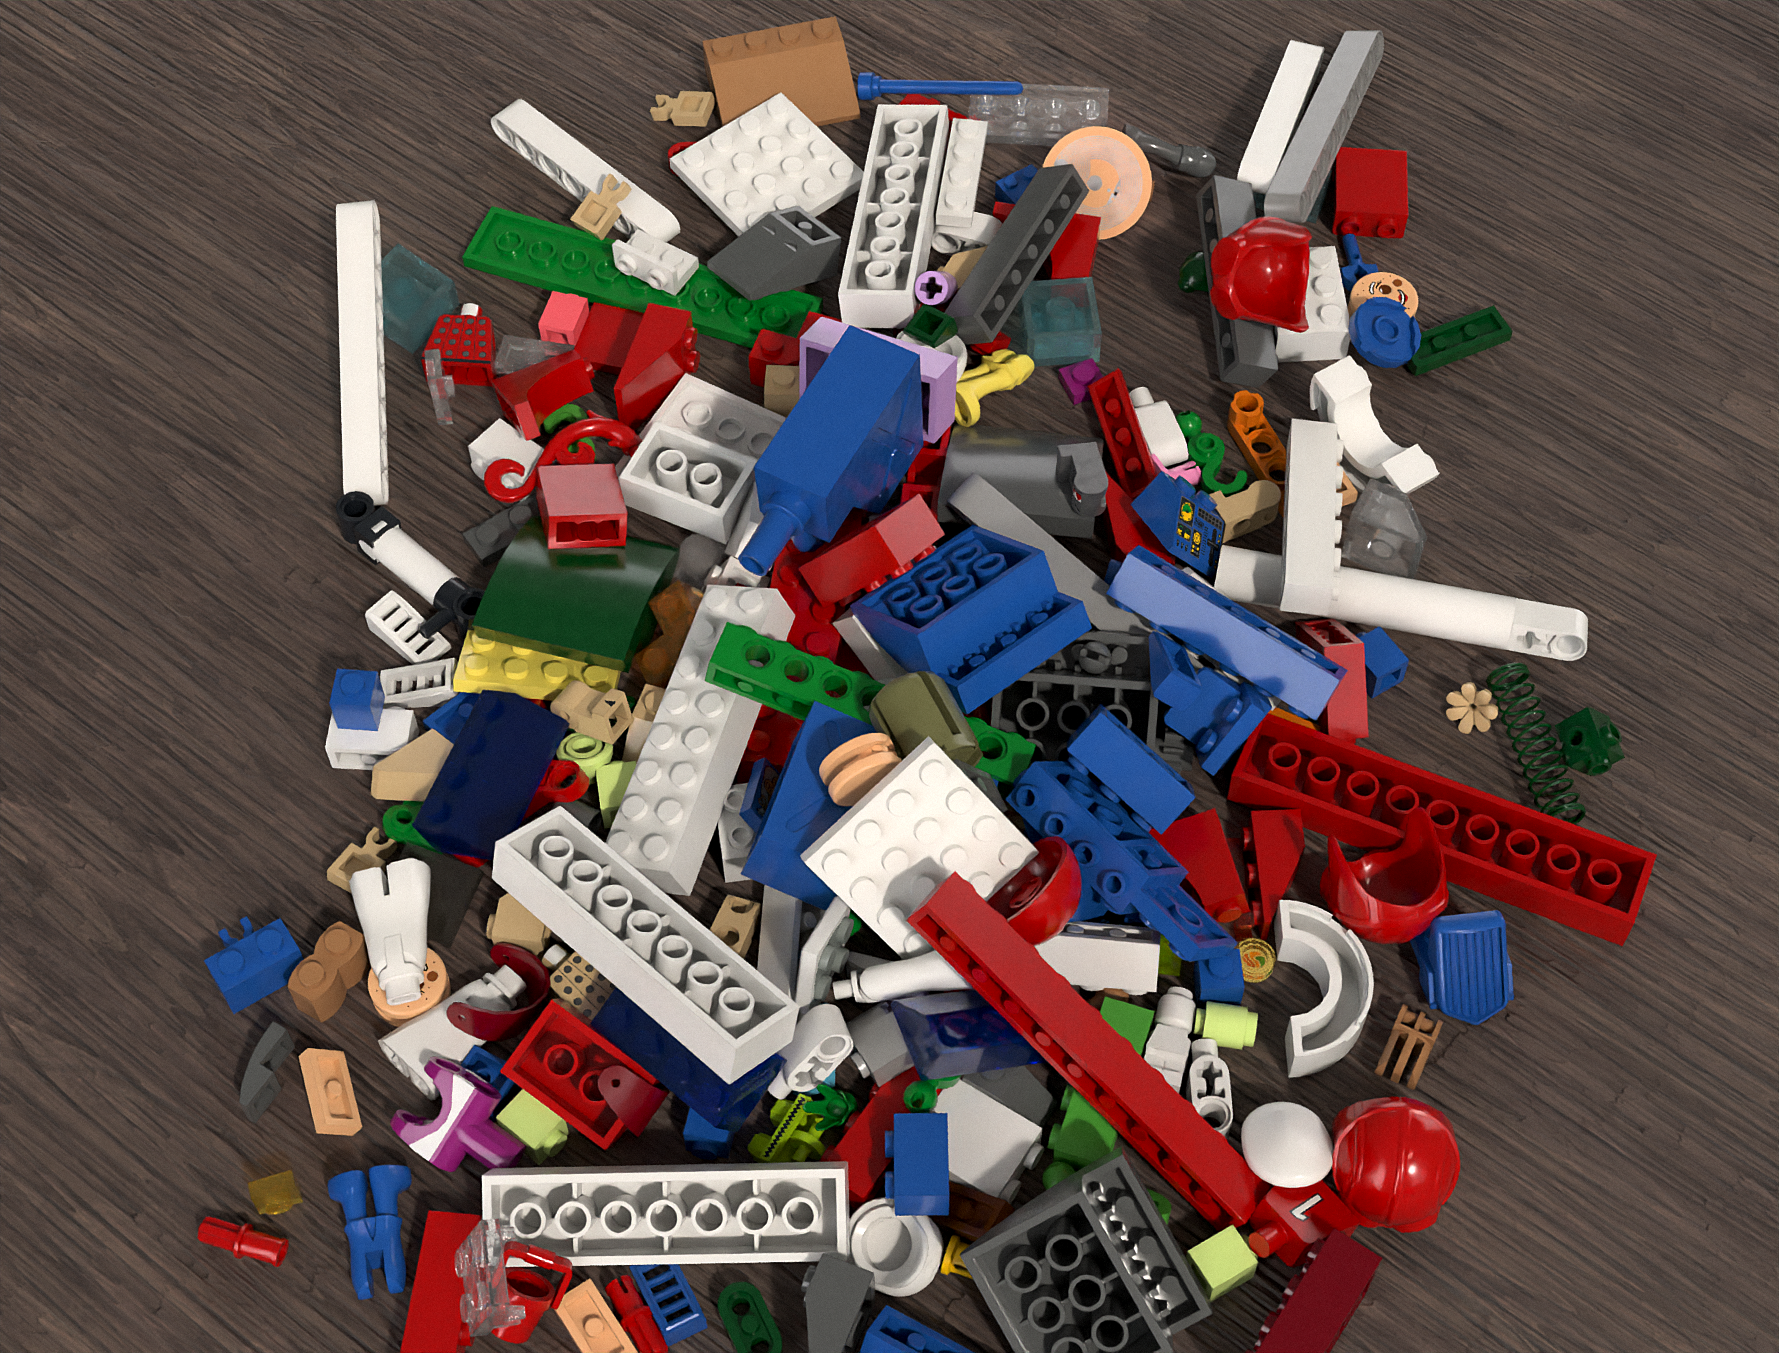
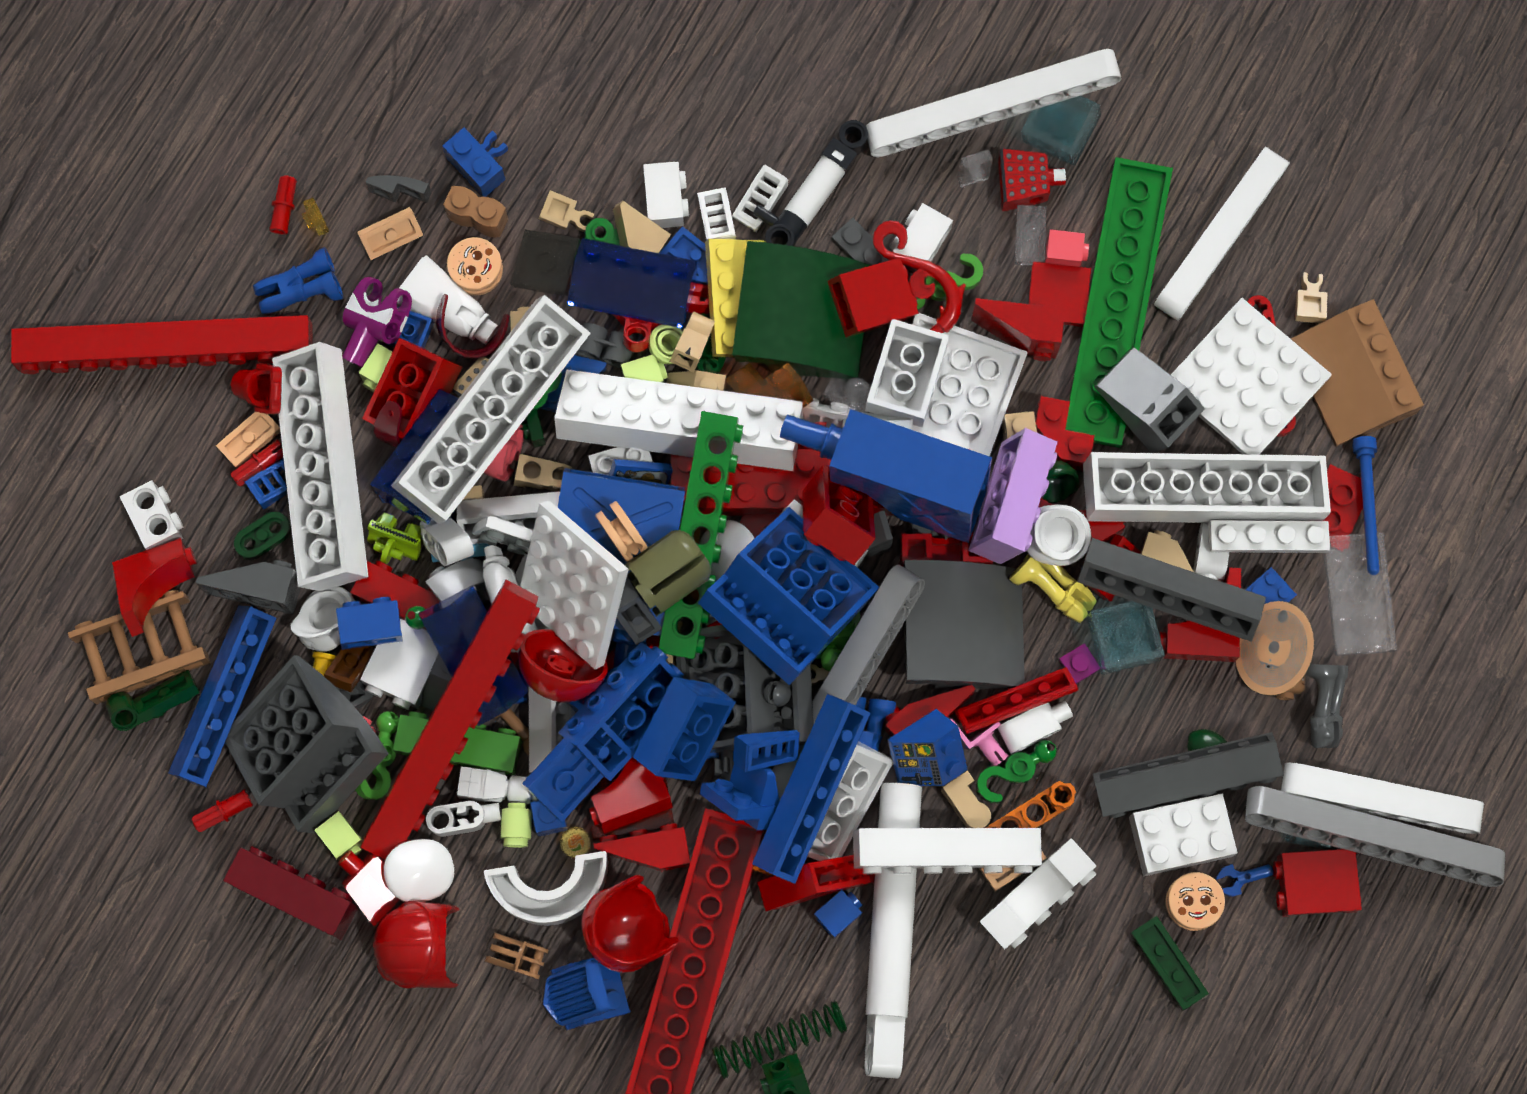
camera: 80 degrees right, 20 degrees up
blue brick [329,669,385,731] -> none
white piece [349,858,431,1005] -> none
clear piece [455,1219,526,1337] -> none
red arch [491,349,595,441] -> none
tan plate [570,173,632,241] -> none
white bracket [612,229,699,296] -> none
green piece [802,1084,858,1131] -> none
dark green slope [903,304,958,348] -> none
lavender piece [915,271,958,305] -> none
flat silver leg [1056,442,1108,517] -> none
red piece [1210,216,1312,333] -> none
clear slope [1341,478,1427,579] -> none
blue tile [1348,297,1421,368] -> none
tan plant [1446,682,1498,734] -> none

